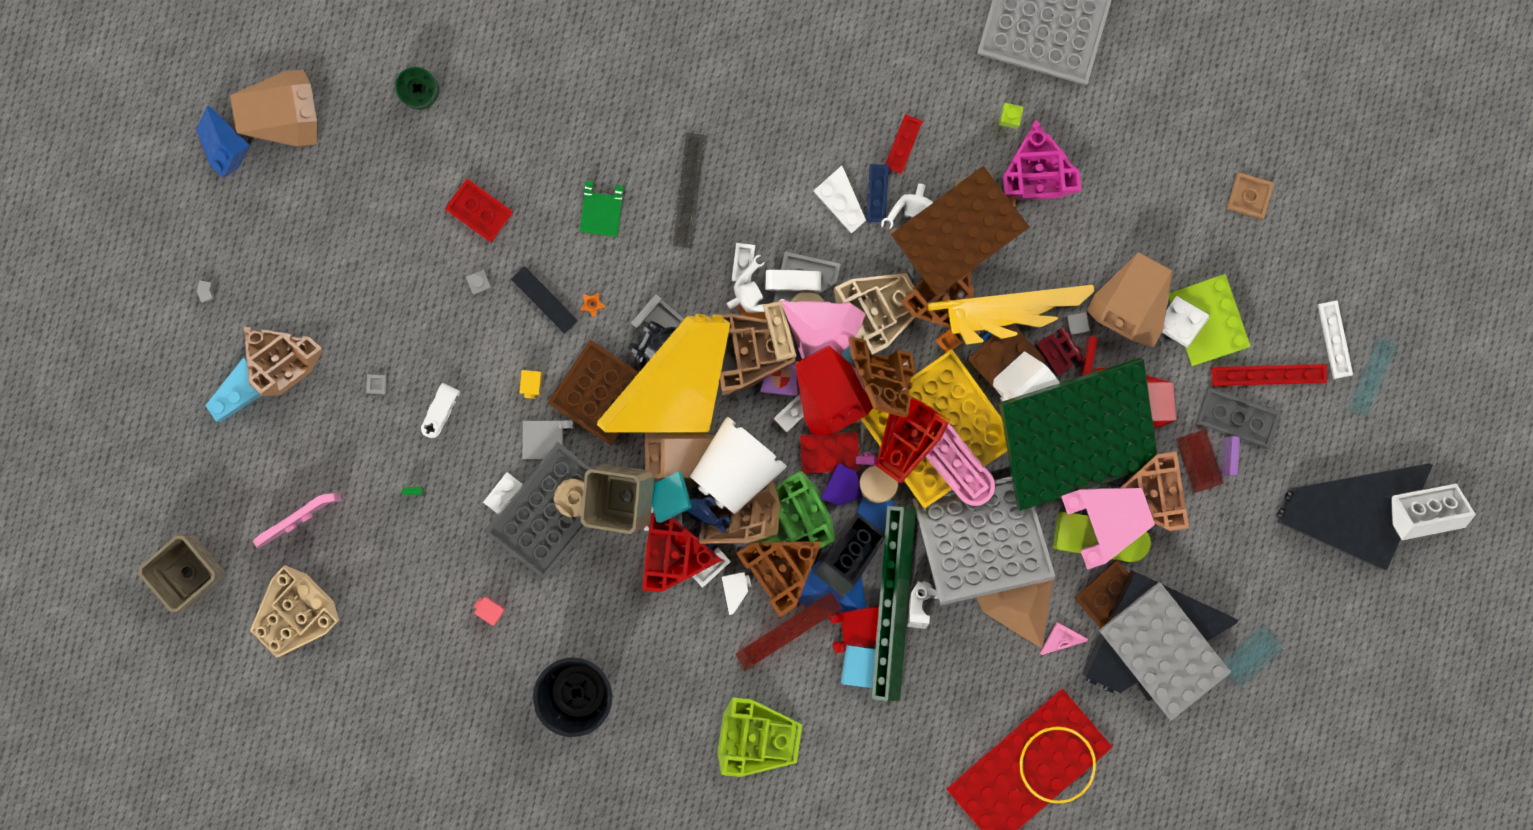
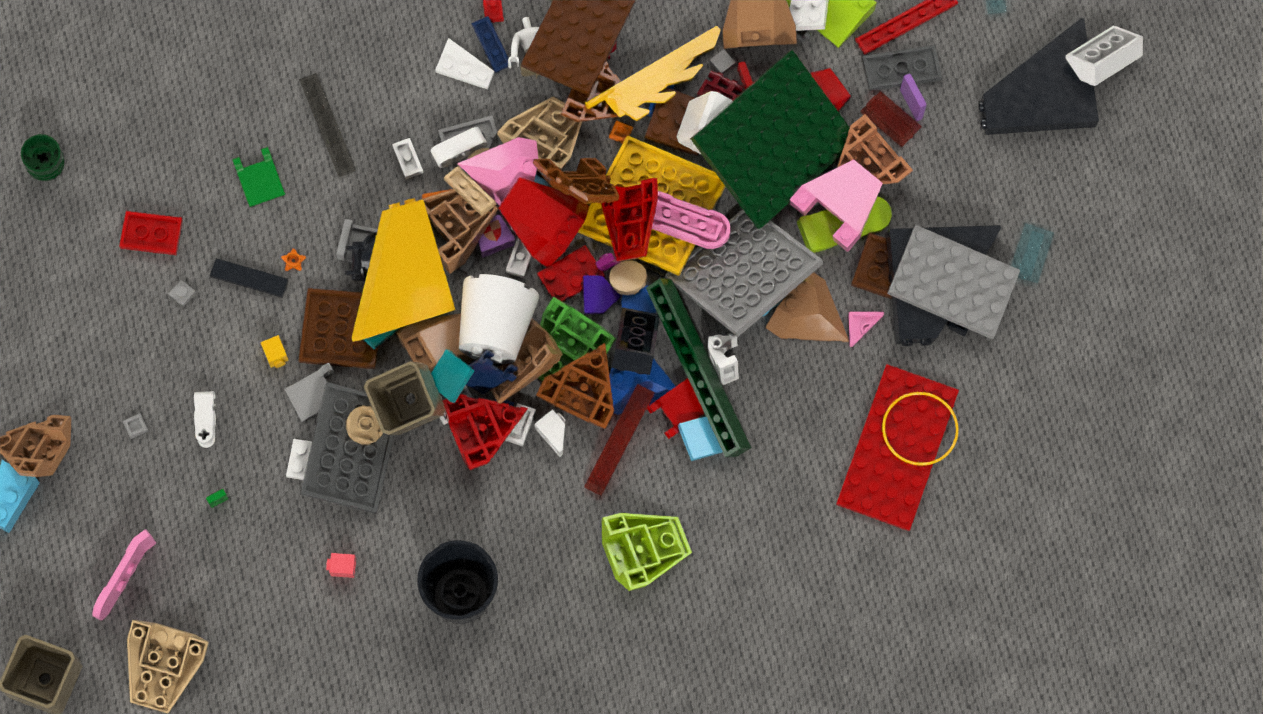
camera: 25 degrees left, 15 degrees down
white piece [726,255,785,313] -> none

